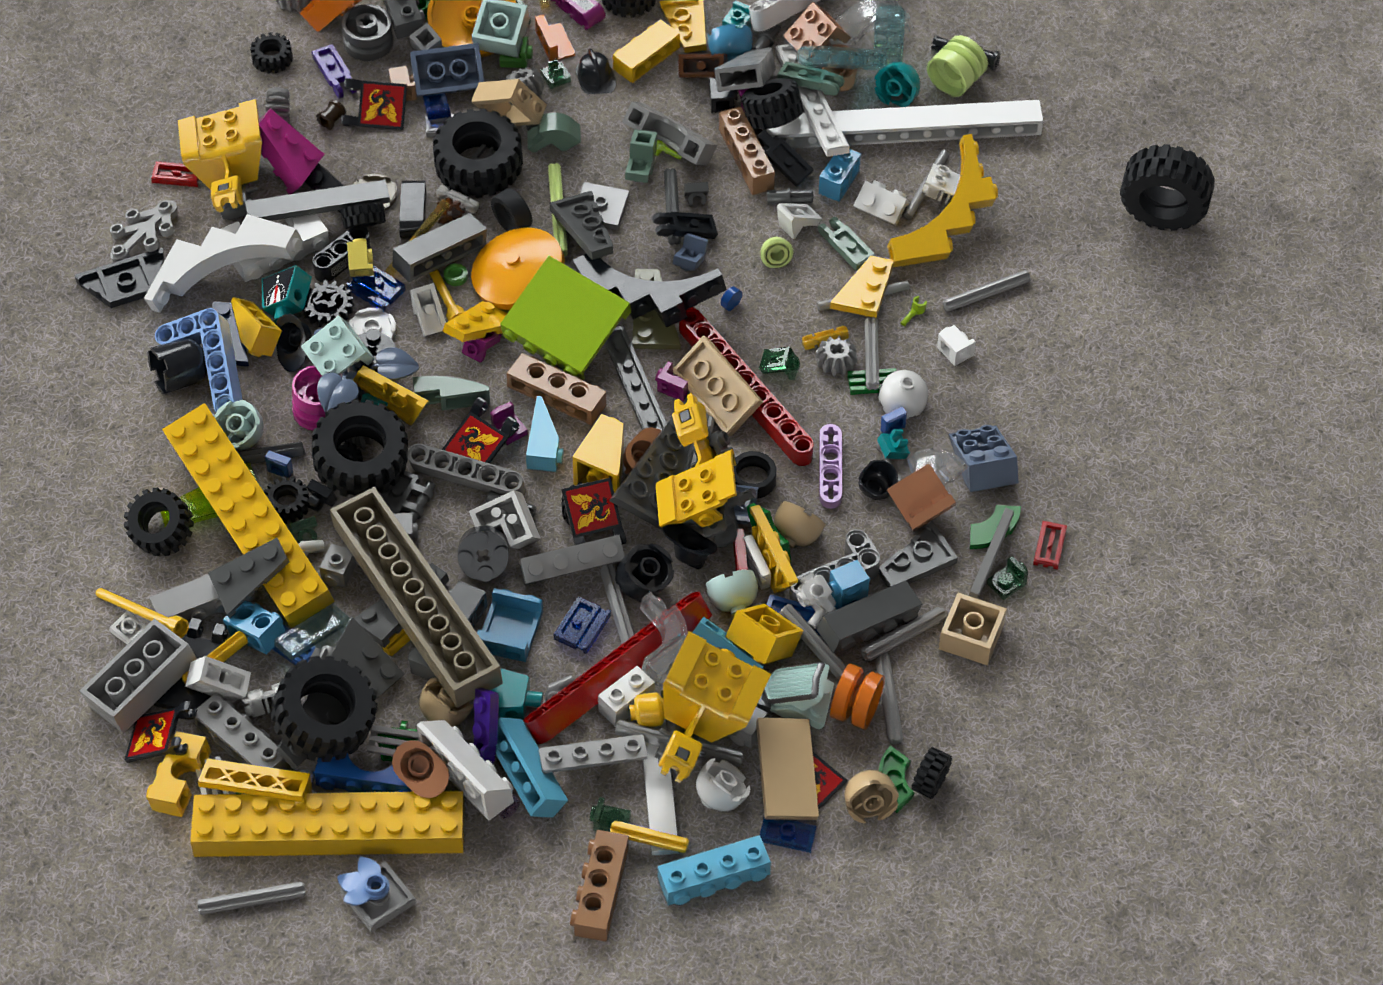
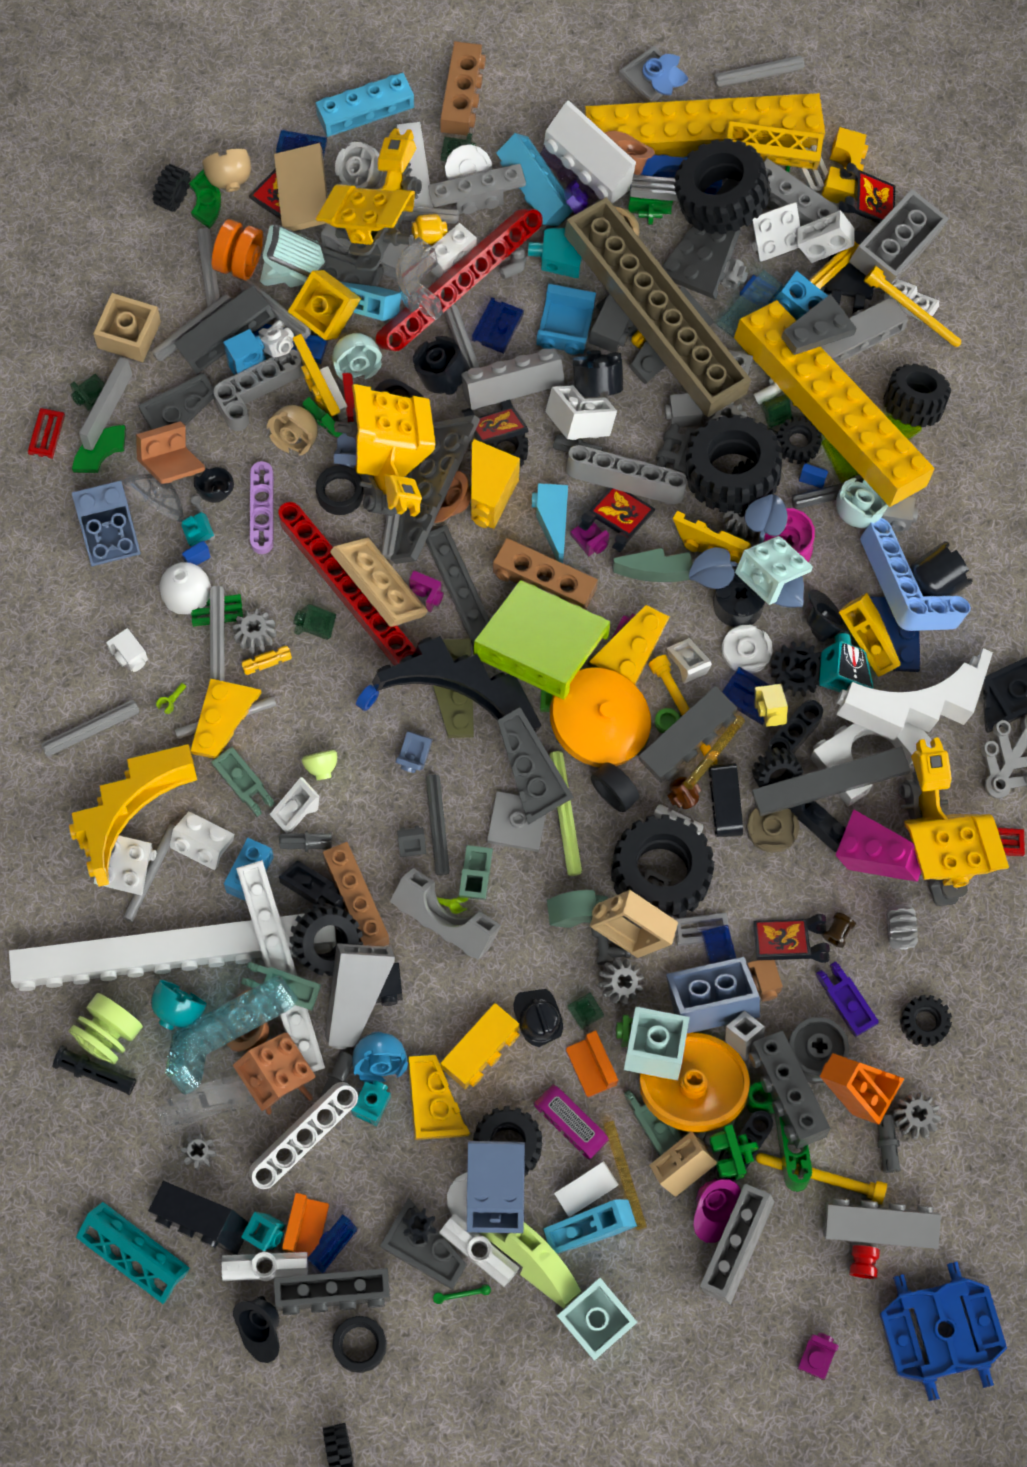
camera: 175 degrees right, 15 degrees up
yellow axle [610,821,689,853] -> none
black hinge [652,211,718,239] -> none
reddish brown brick [678,54,728,78] -> none
none -> white tile [445,145,492,180]

